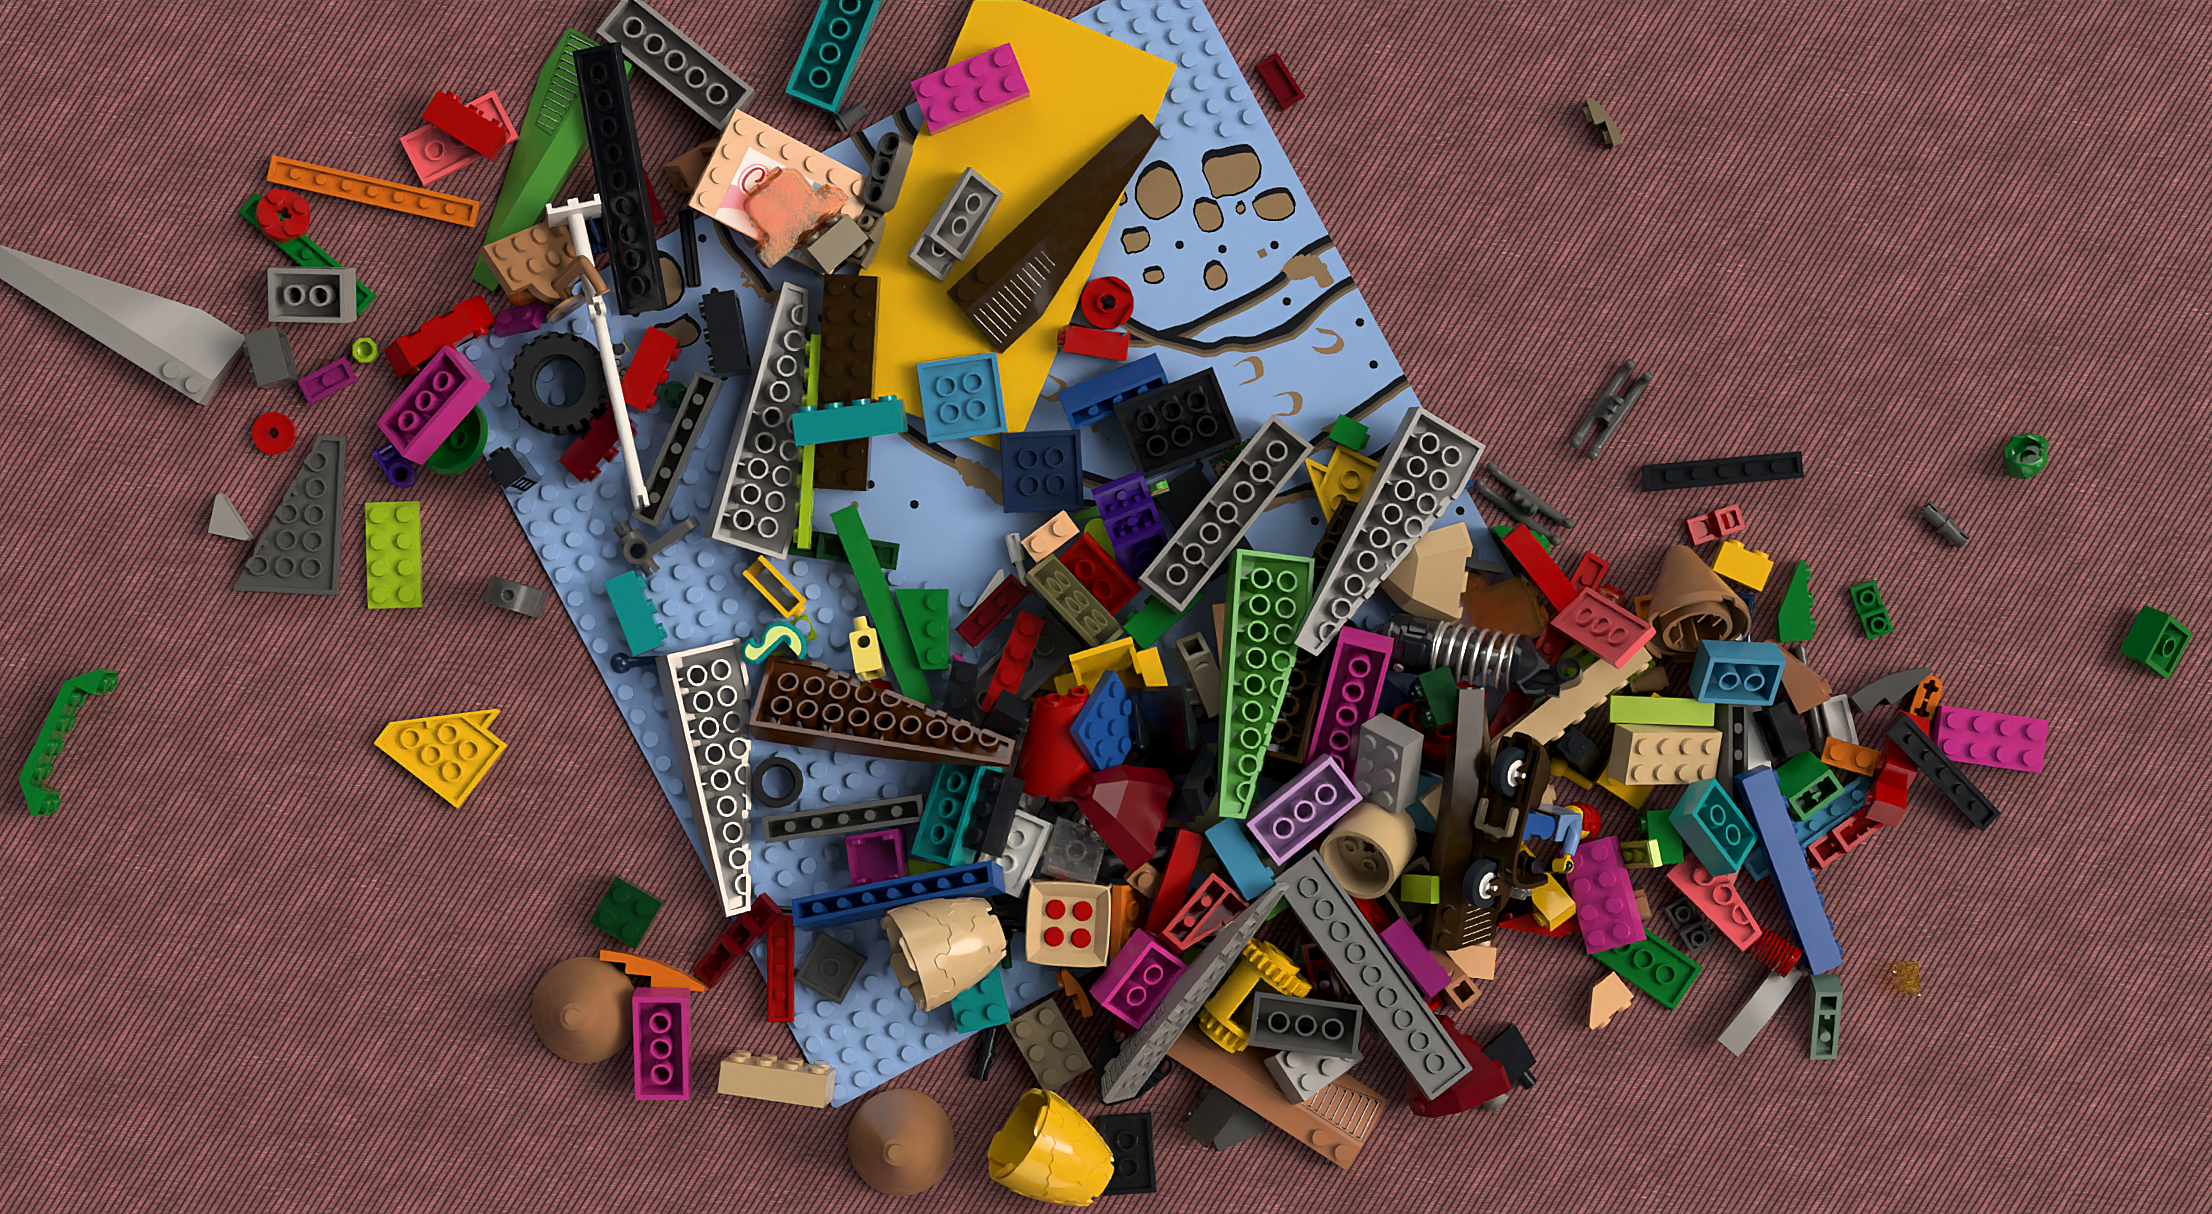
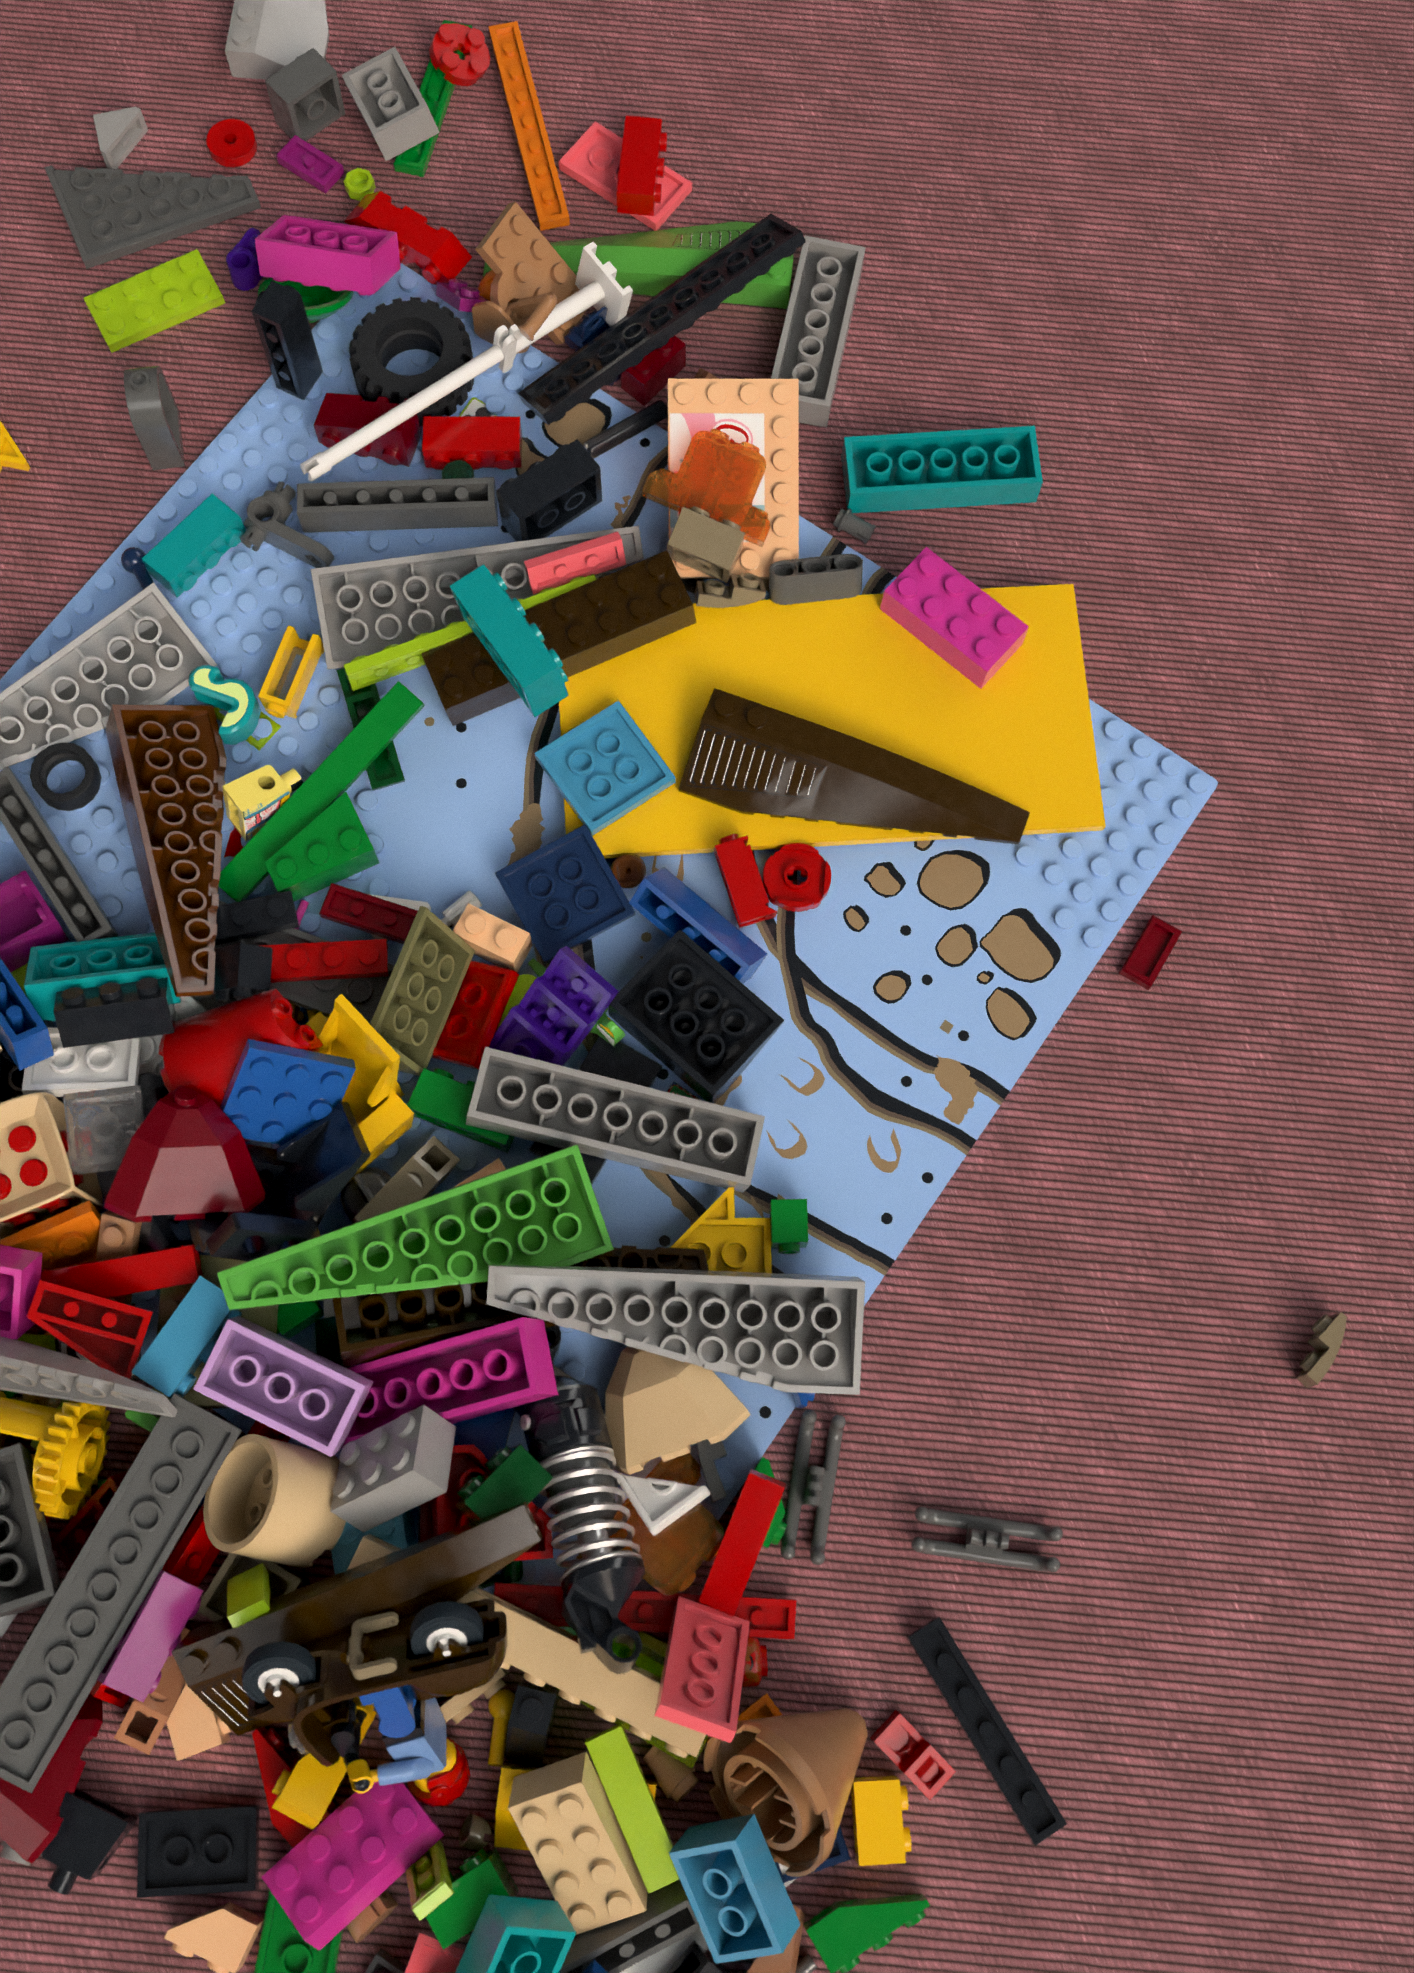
camera: 60 degrees right, 15 degrees down
light grey slope [907,167,1003,282] -> none
none -> black plate [137,1805,259,1898]
none -> dark tan hinge [459,1814,492,1850]
none -> coral plate [524,531,626,595]
none -> reddish brown tile [611,853,646,888]
none -> white tile [618,1473,711,1536]

